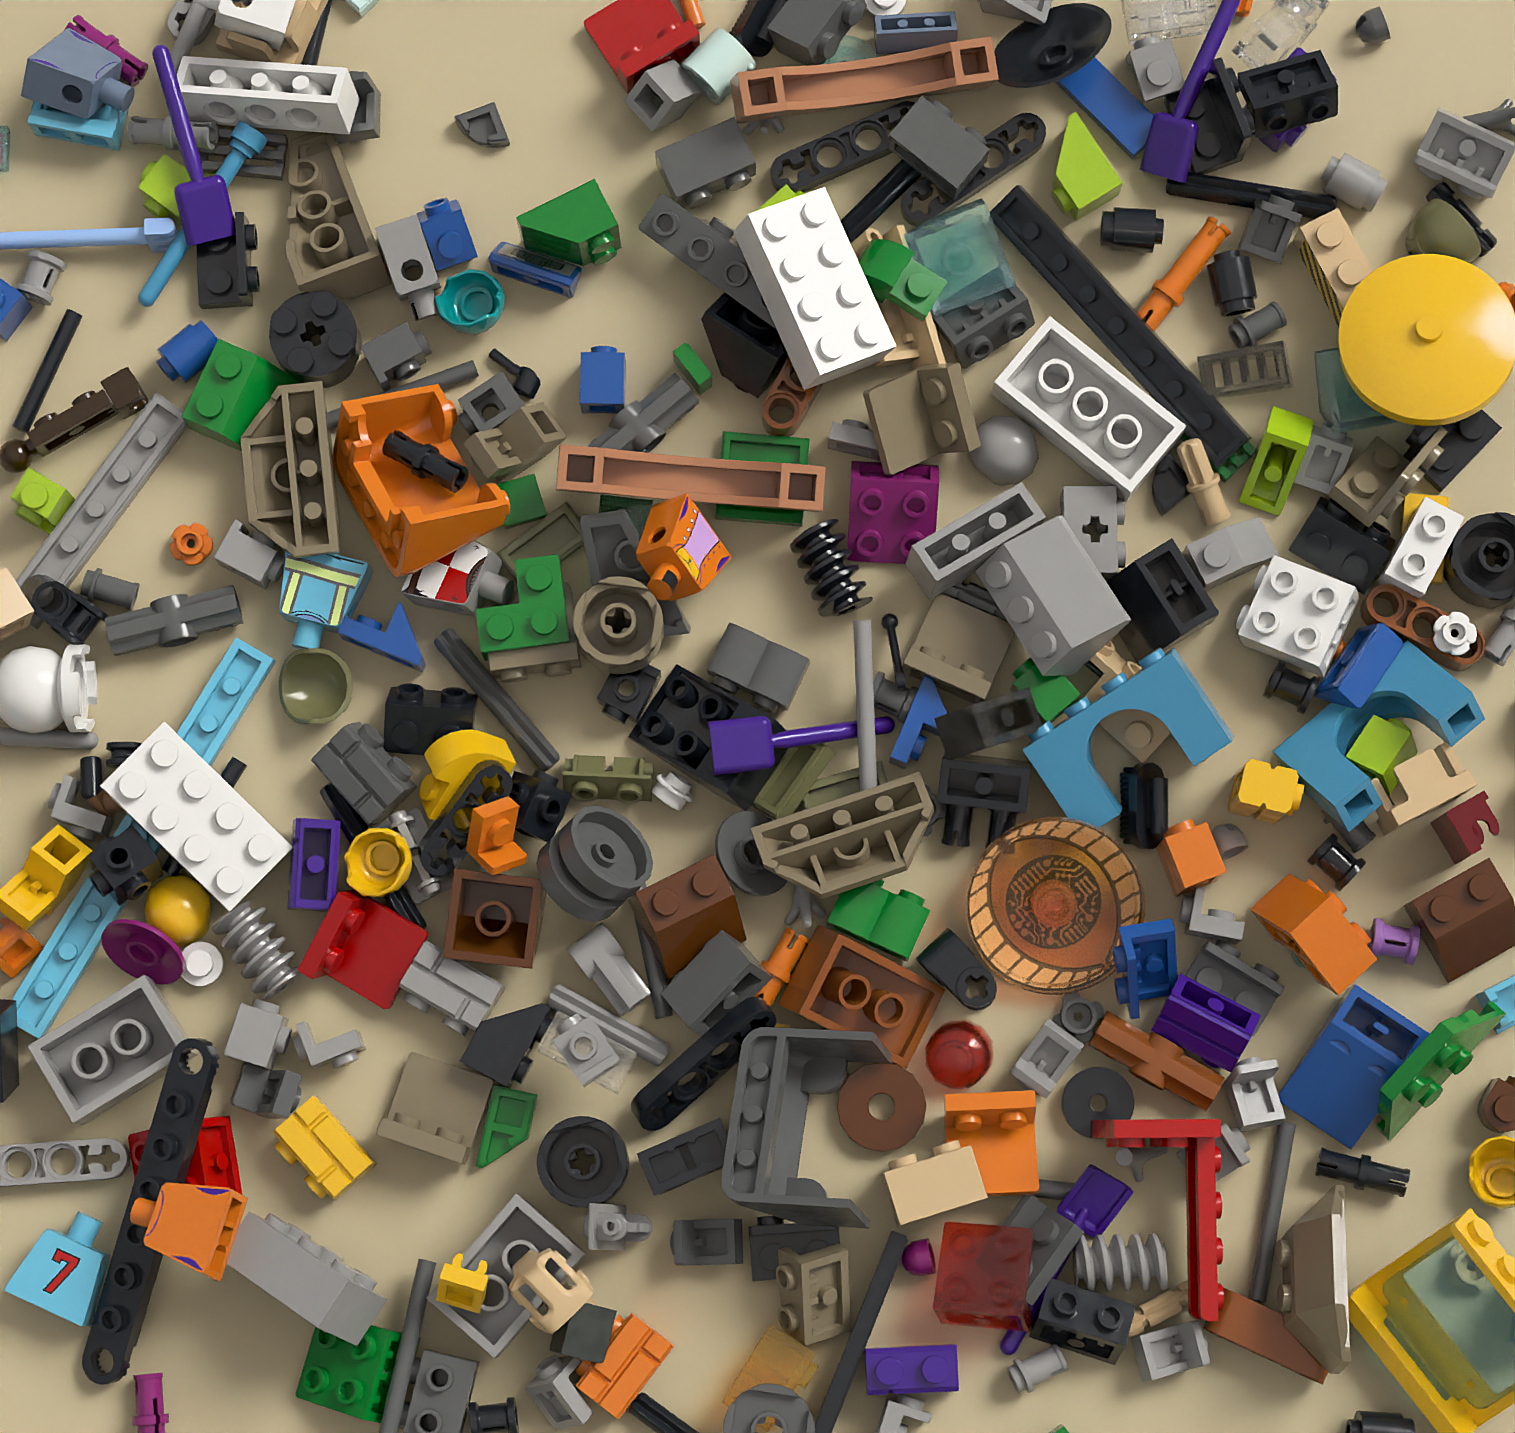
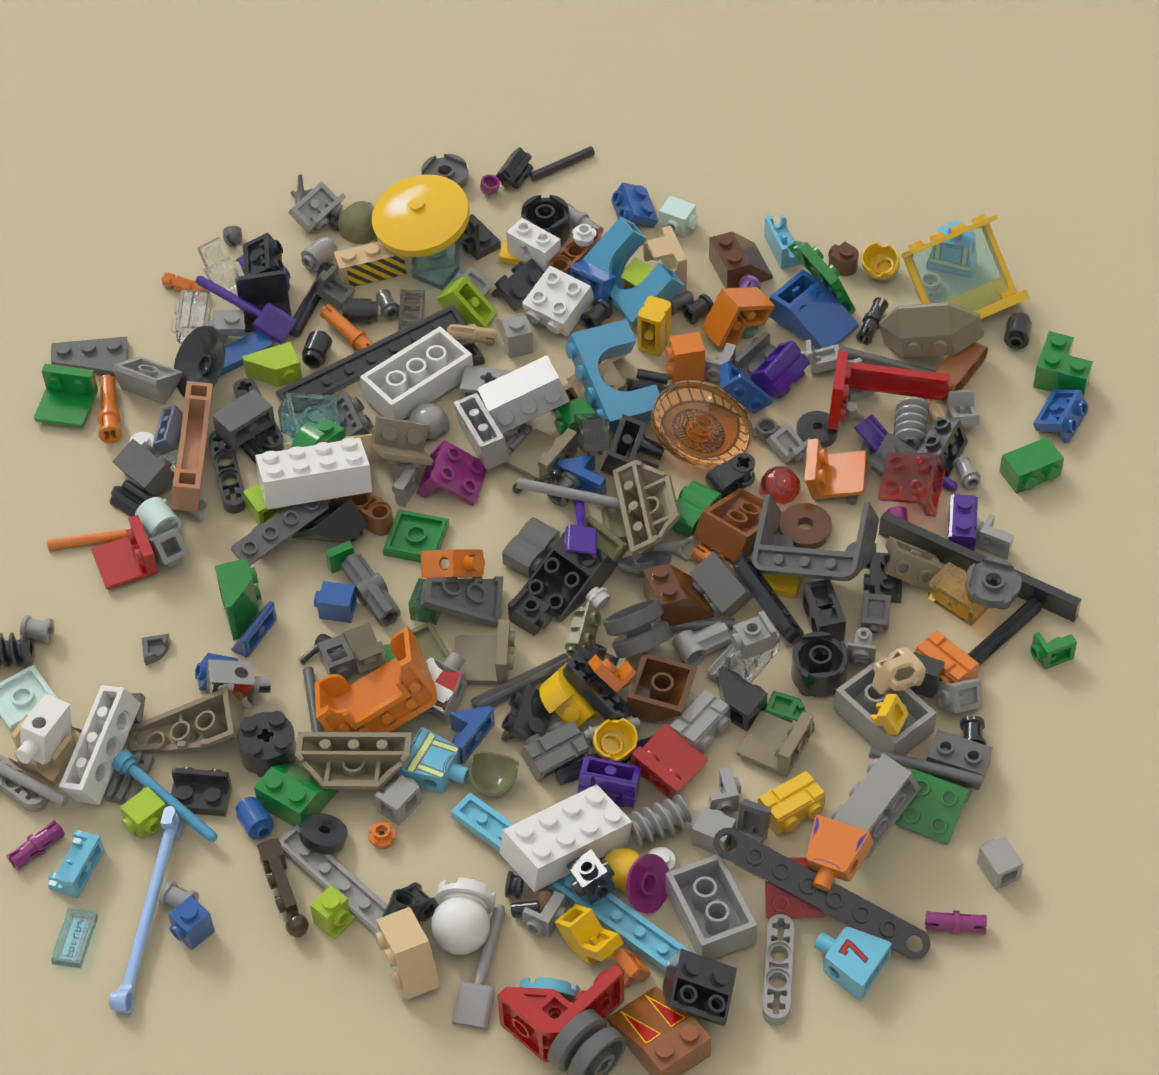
camera: 80 degrees left, 30 degrees down
black bar [12,309,83,433] -> none
sand blue torso [21,28,135,118] -> none
dark grey pin [80,568,140,610] -> none
dark grey piece [104,585,243,656] -> none
light grey pin [128,115,218,150] -> none
dark purple piece [152,45,236,245] -> none
dark grey brick [360,322,432,392] -> none
black pin [382,430,469,493] -> none
teal hair [435,269,505,335] -> none
green brick [476,554,571,661] -> none
nougat arch [556,444,826,512] -> none
dark tan brick [573,576,664,674] -> none
dark grey brick [655,117,756,209] -> none
black piece [790,519,873,617] -> none
tan brick [881,1140,988,1226] -> none
dark orange piece [1088,1011,1225,1112] -> none
black slope [1106,538,1219,666] -> none
dark tan bracket [1328,427,1448,528] -> none
dark red hinge [1430,790,1499,865] -> none
none -> black piece [299,813,348,854]

